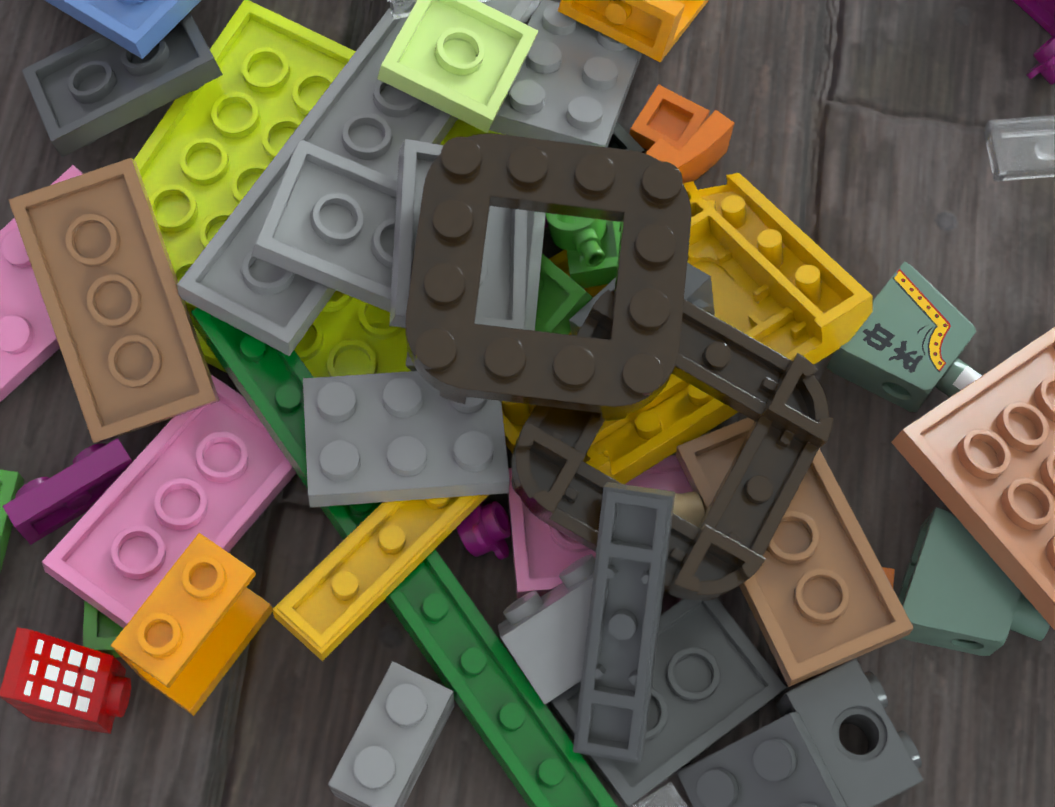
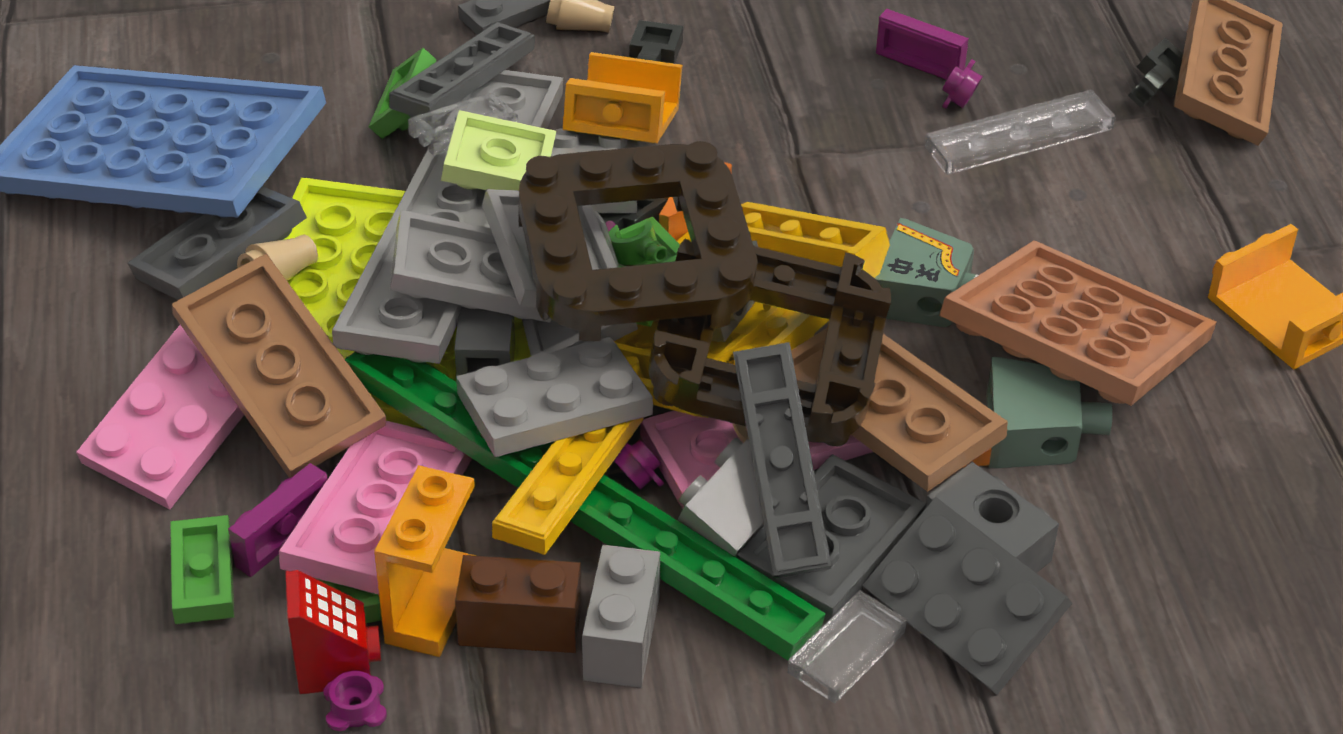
camera: 15 degrees left, 25 degrees down
none -> tan cone [237,234,318,281]
none -> magenta plate [324,671,387,731]
none -> dark grey brick [454,307,515,376]
none -> reddish brown brick [455,555,581,653]

